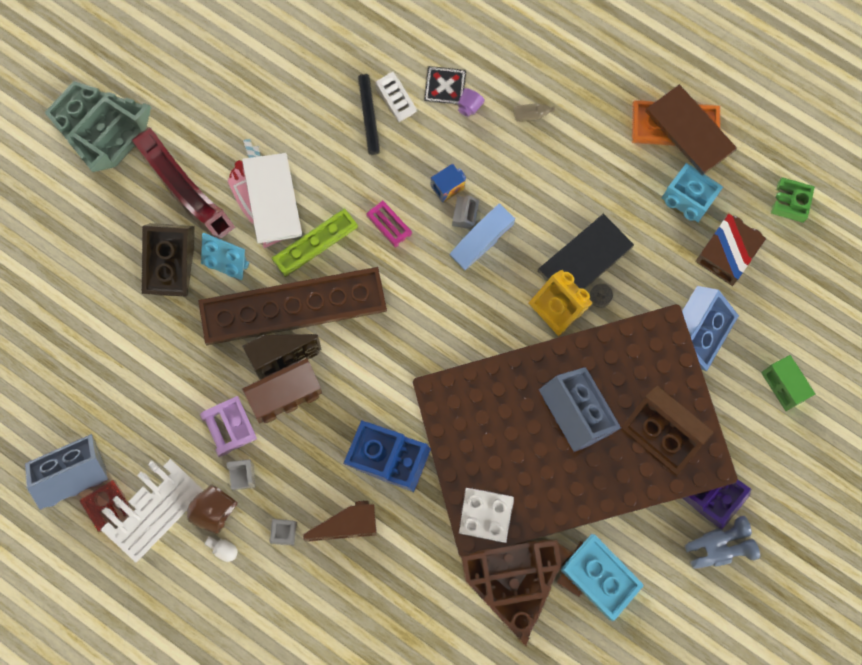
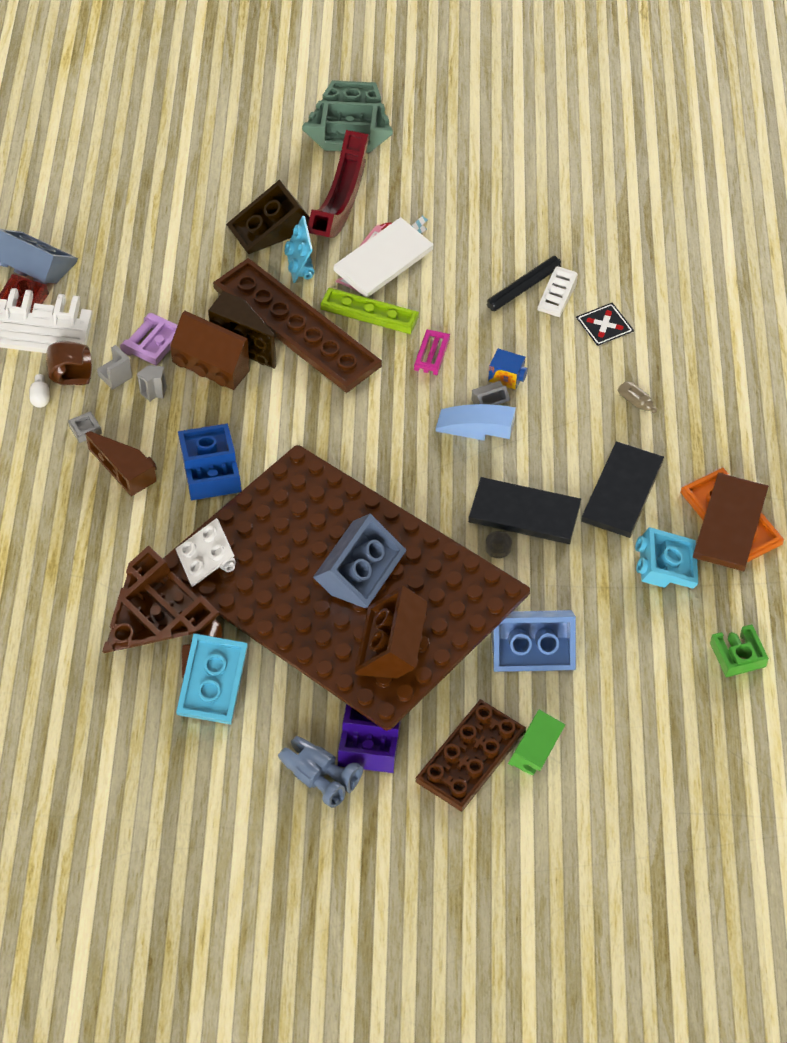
camera: 60 degrees right, 20 degrees down
medium lavender hat [457,88,485,117] -> none
yellow plate [528,270,593,336] -> none
panel [695,213,767,287] -> none
none -> light grey piece [137,365,167,401]
none -> reddish brown tile [415,699,526,812]
none -> black tile [581,441,664,538]

